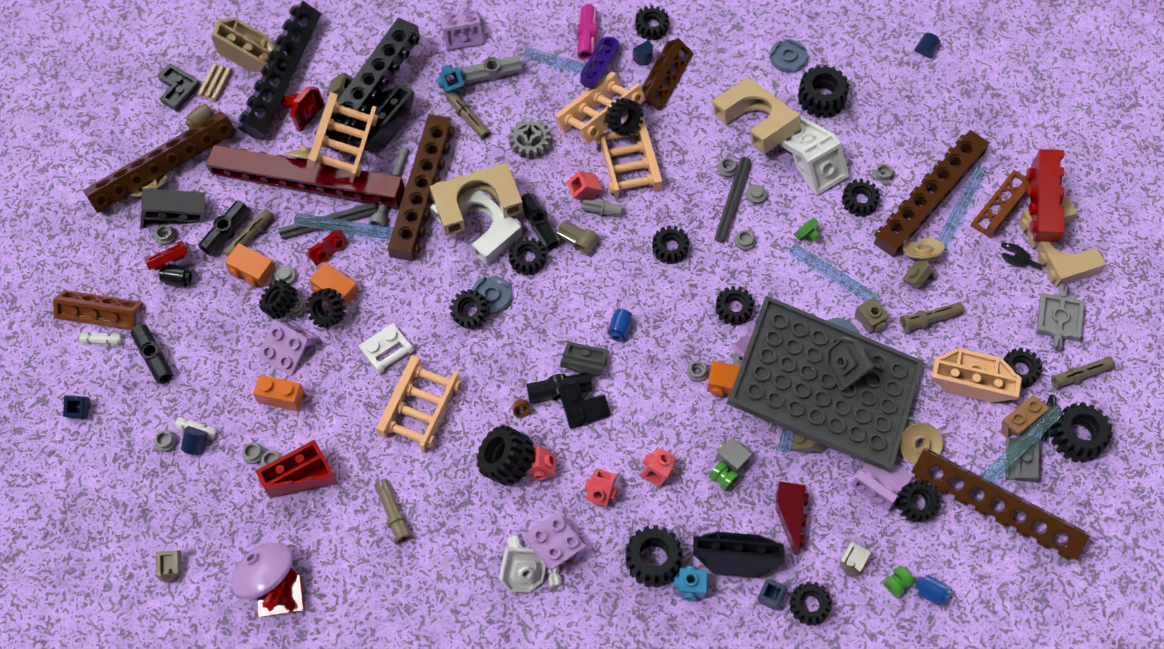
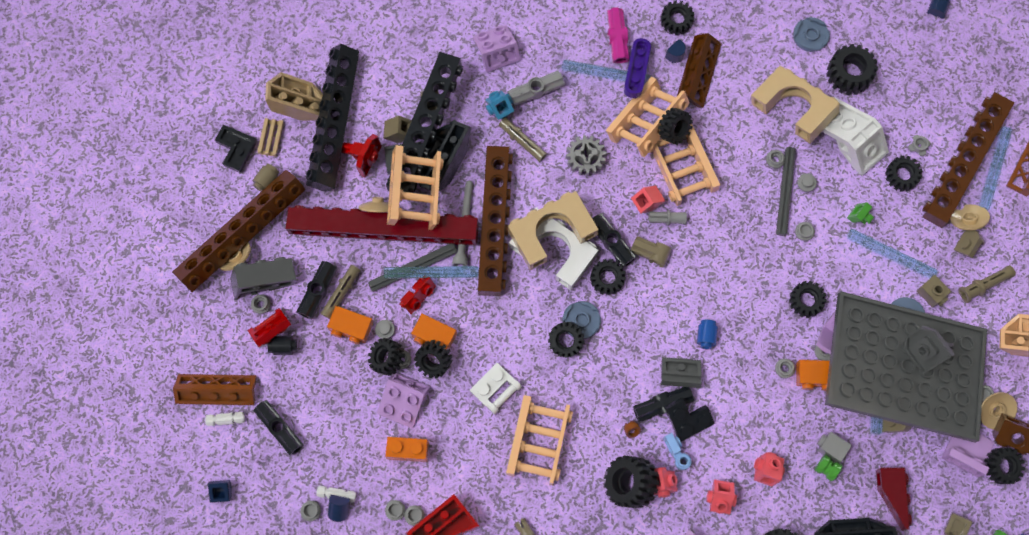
camera: 10 degrees left, 10 degrees up
black tyre [652,225,689,264] -> none
none -> light blue plate [663,433,691,470]

